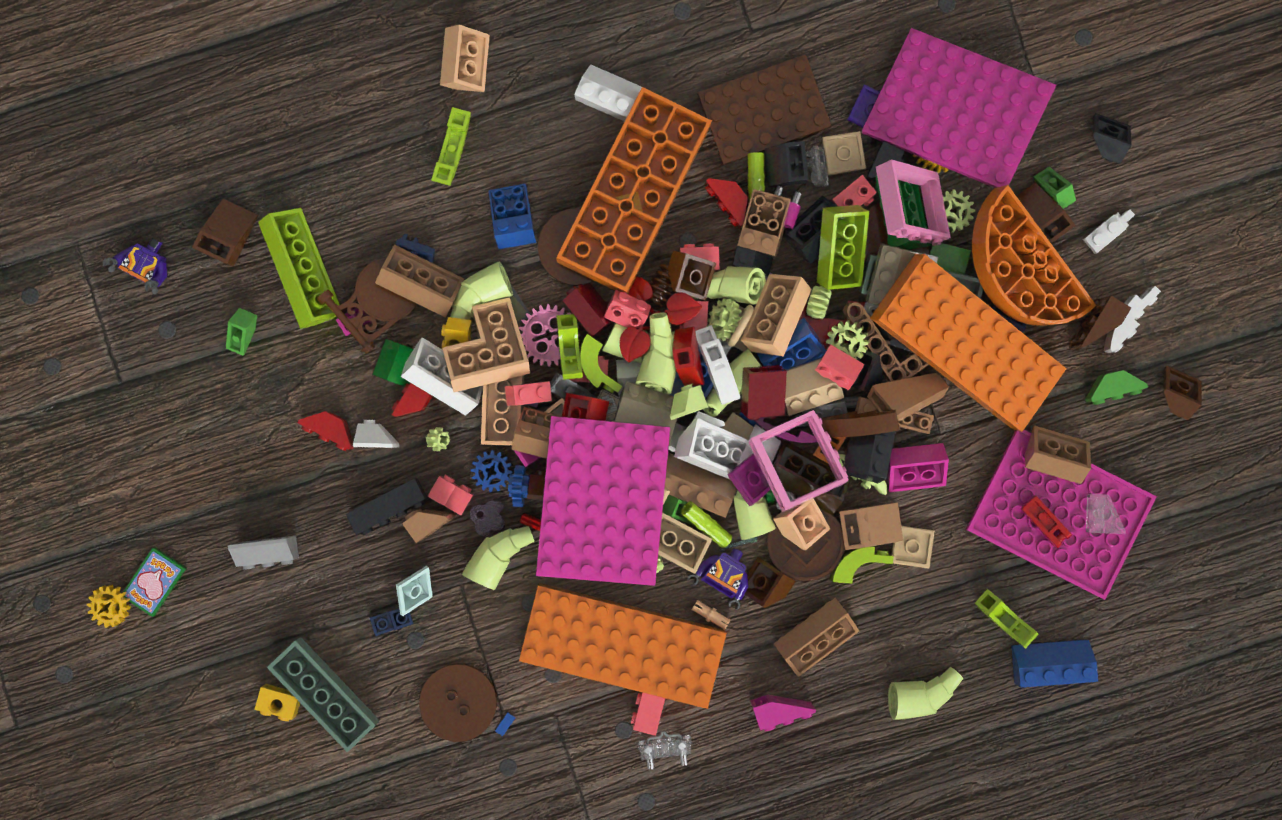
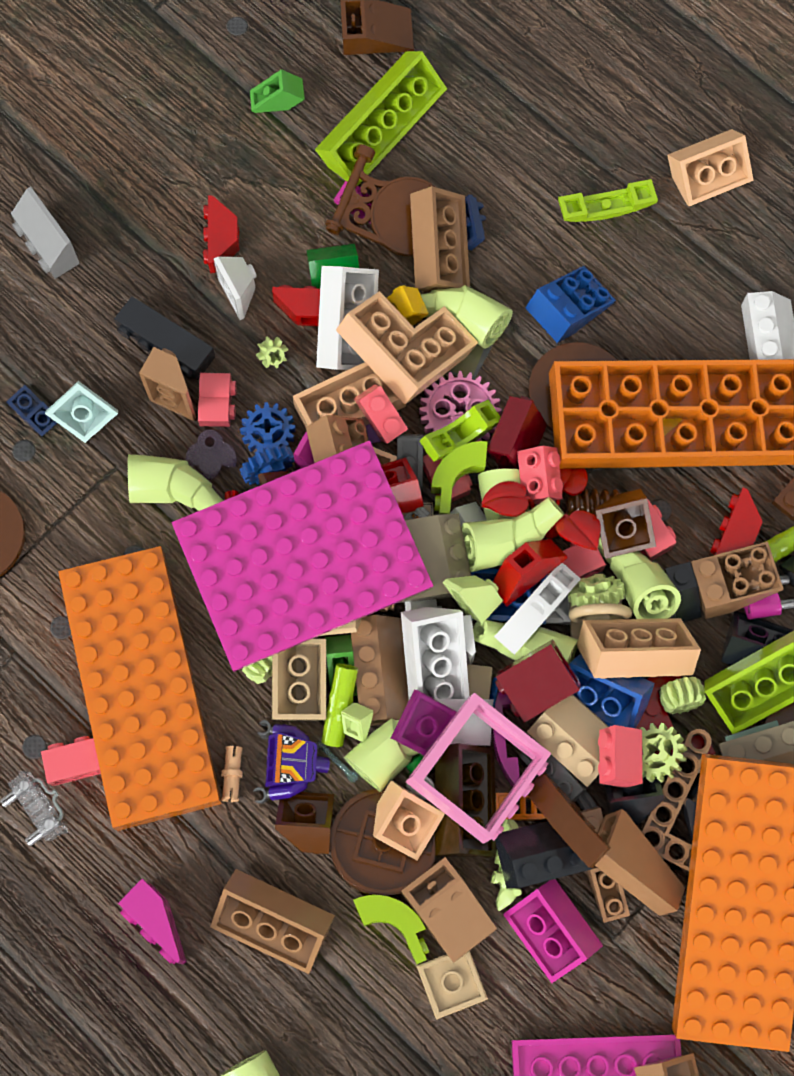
camera: 60 degrees right, 15 degrees down
none -> yellowish green slope [341,703,373,742]

